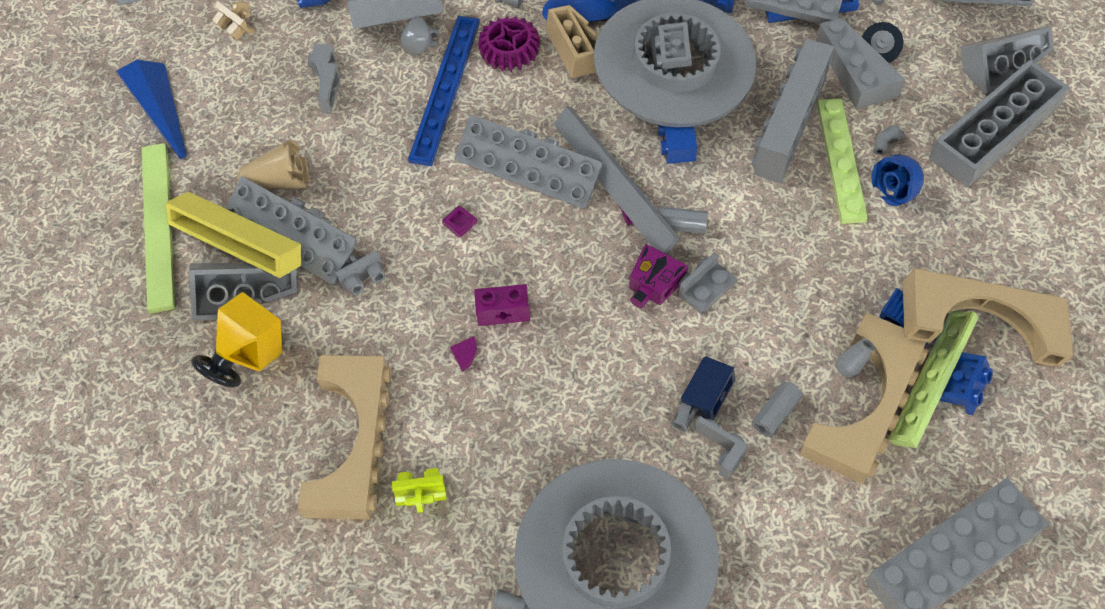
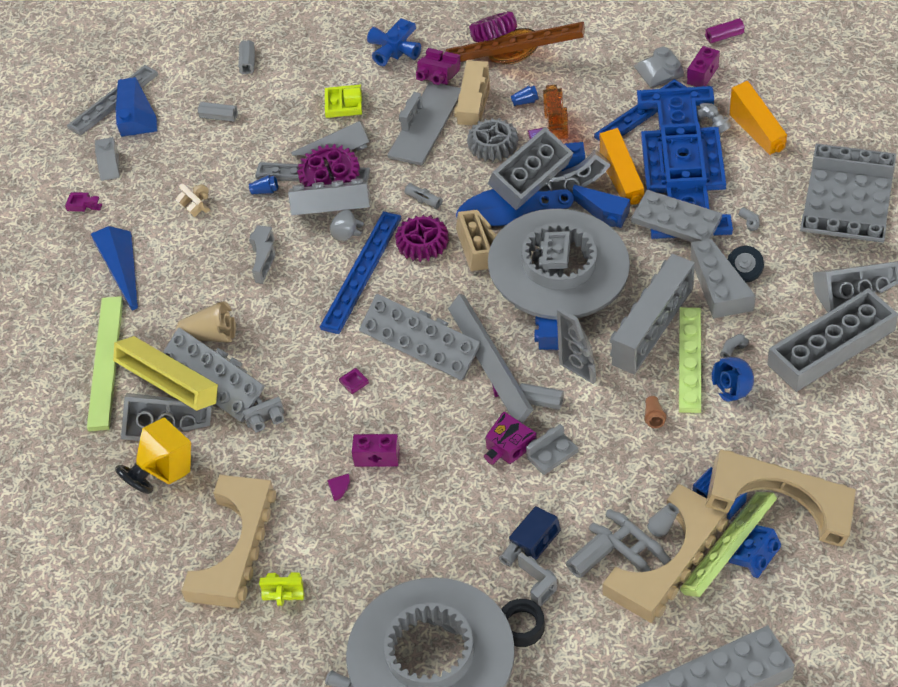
camera: 10 degrees right, 10 degrees down
none -> magenta plate [65,192,102,212]
none -> black tyre [501,599,545,647]
none -> light grey wedge [557,308,596,384]
none -> light grey piece [589,509,671,572]
none -> nougat cone [644,396,666,428]

